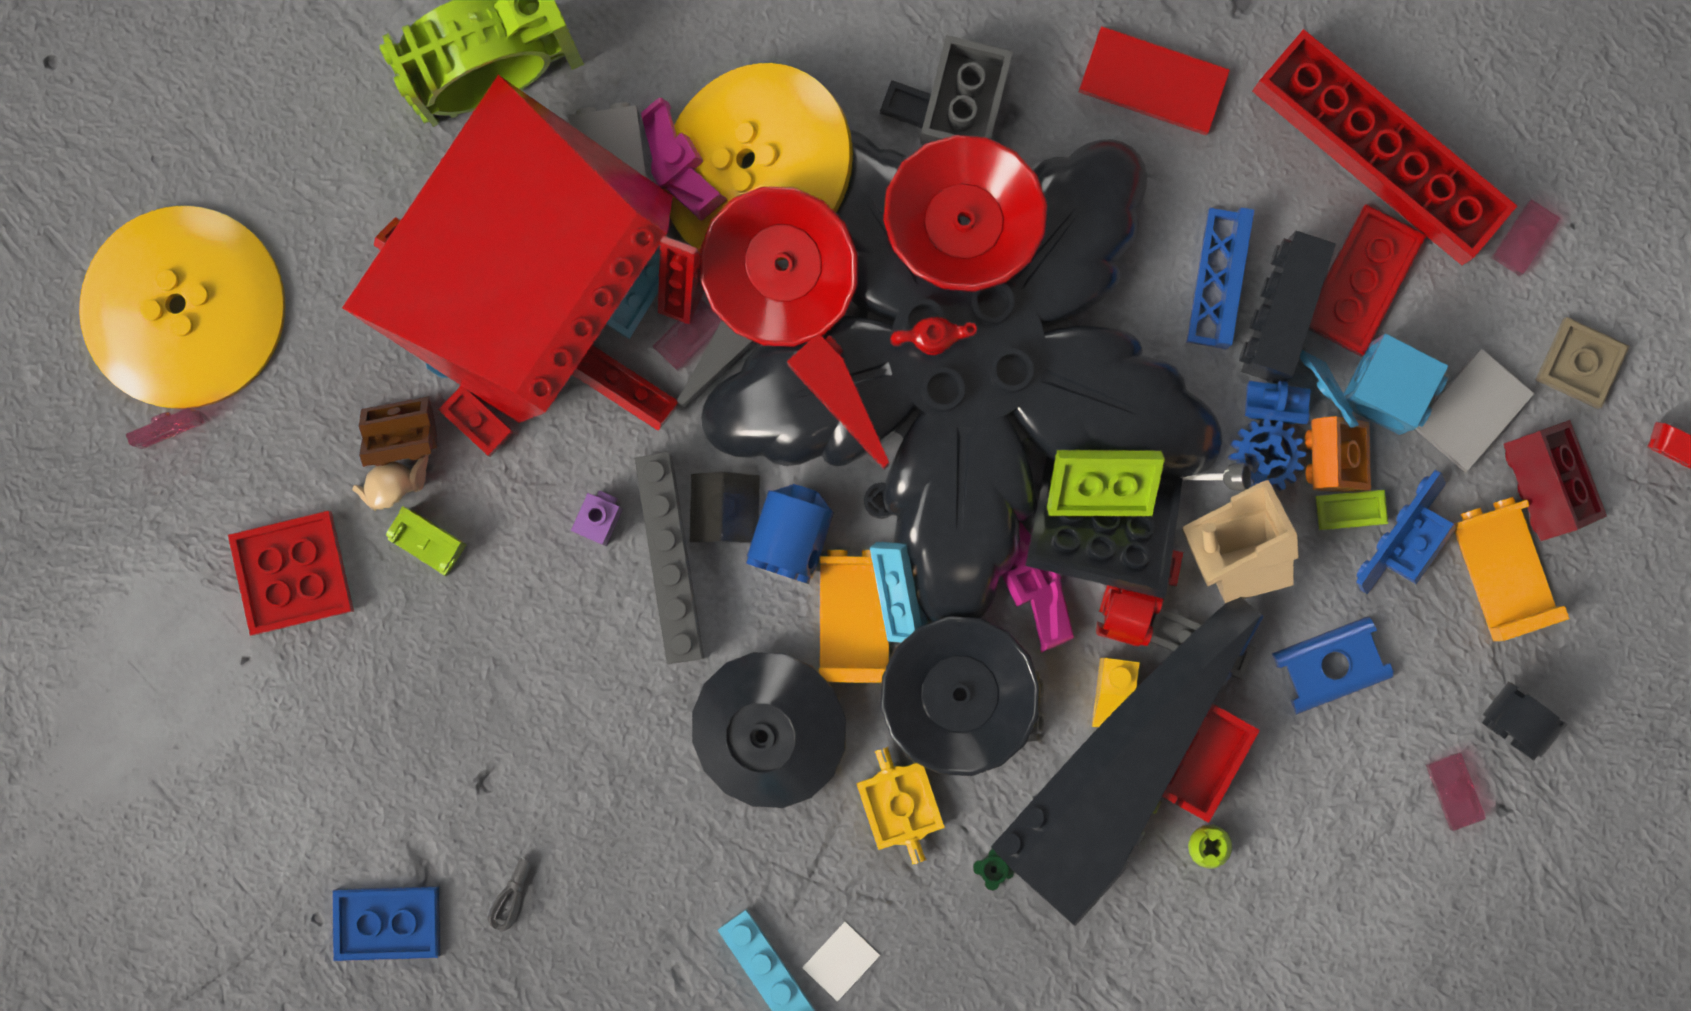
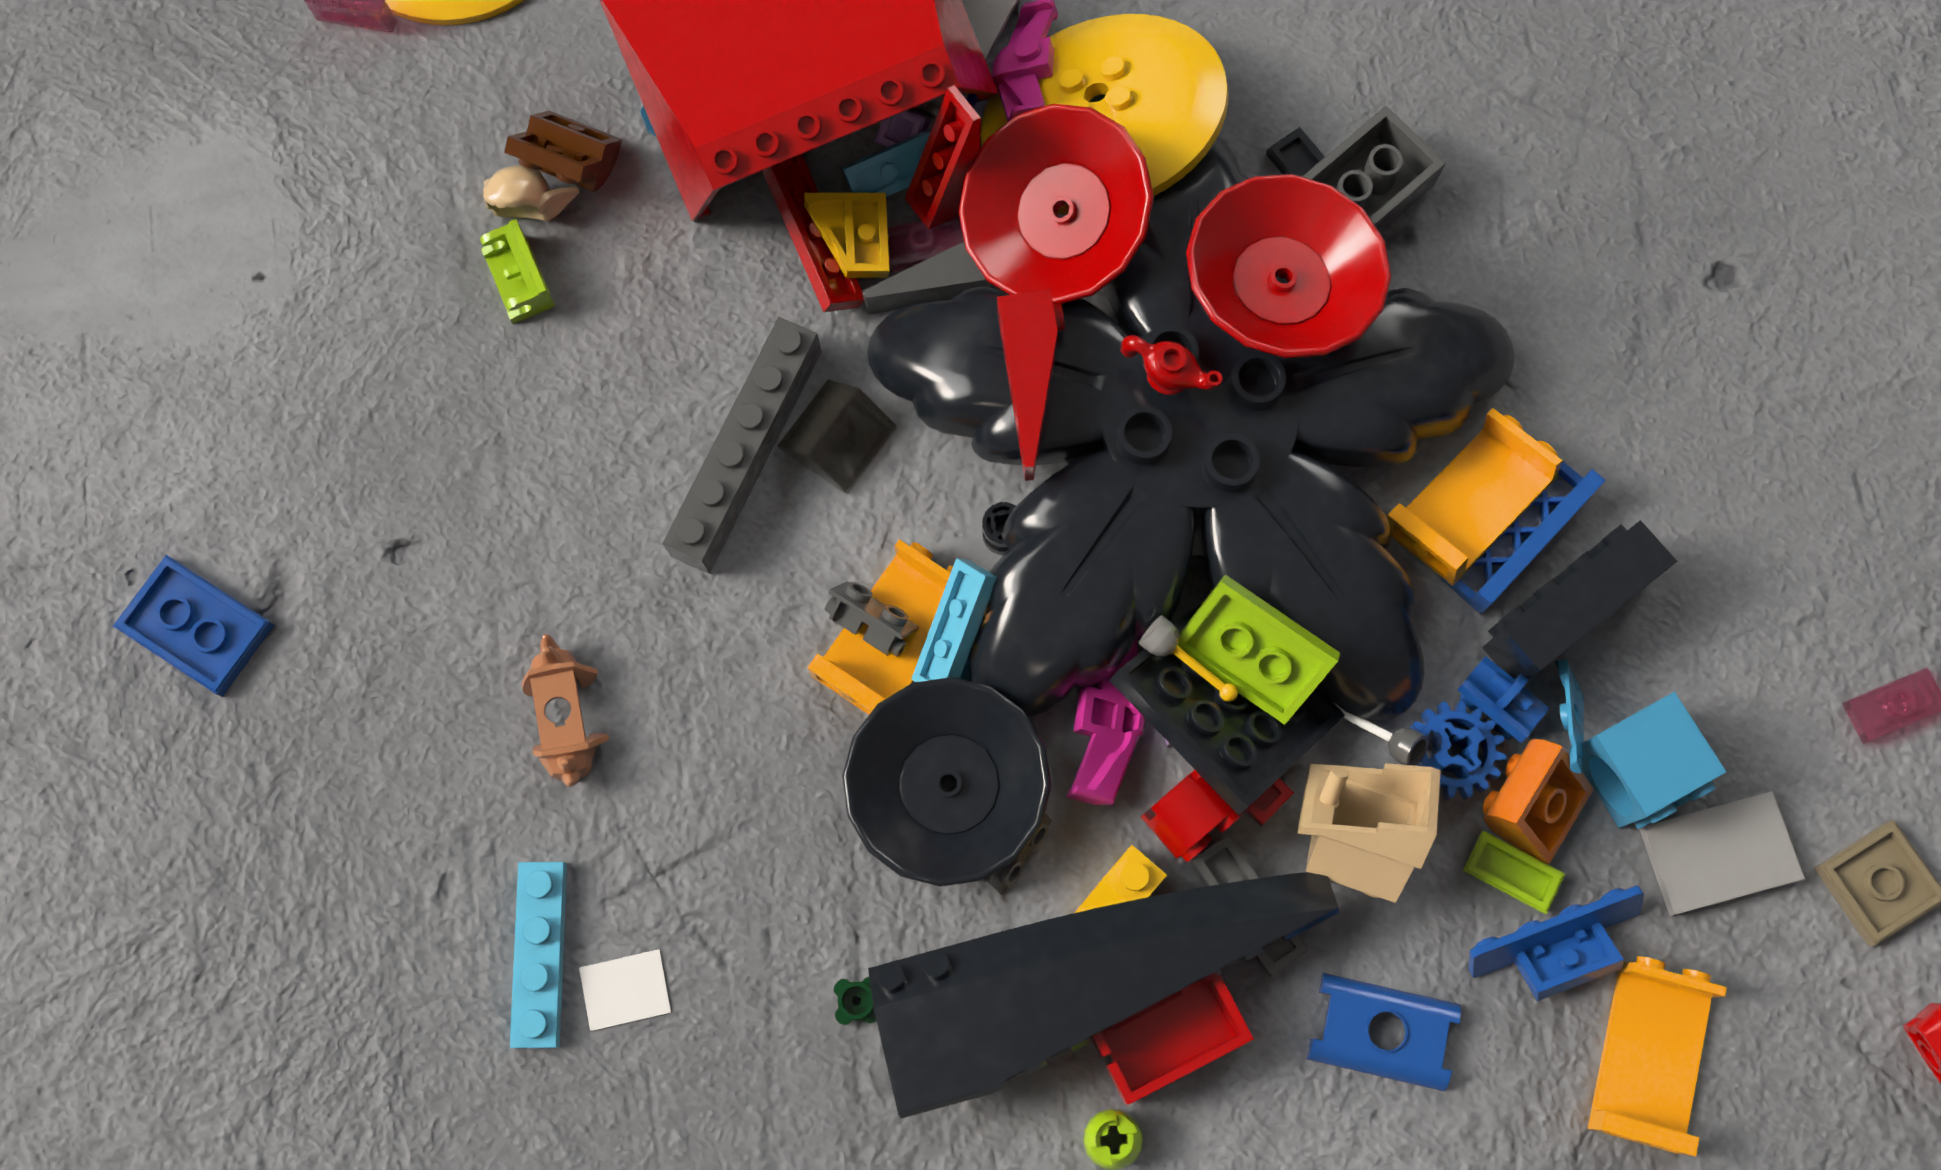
camera: 30 degrees right, 10 degrees down
red plate [228,511,354,636] -> none
red plate [438,386,514,457] -> none
flat silver piece [488,858,533,931] -> none
medium lavender brick [571,491,623,546] -> none
black dish [692,652,846,808] -> none
blue cylinder [746,484,834,584] -> none
yellow plate [856,746,945,864] -> none
red tile [1078,26,1230,136] -> none
red brick [1252,29,1517,266] -> none
red tile [1309,204,1426,357] -> none
dark red slope [1503,420,1607,542] -> none
none -> nougat piece [521,634,609,787]
none -> yellow wing [804,193,890,278]
none -> dark grey hinge [825,581,919,657]
none -> hinge [1139,615,1238,702]
none -> light orange panel [1387,408,1562,586]

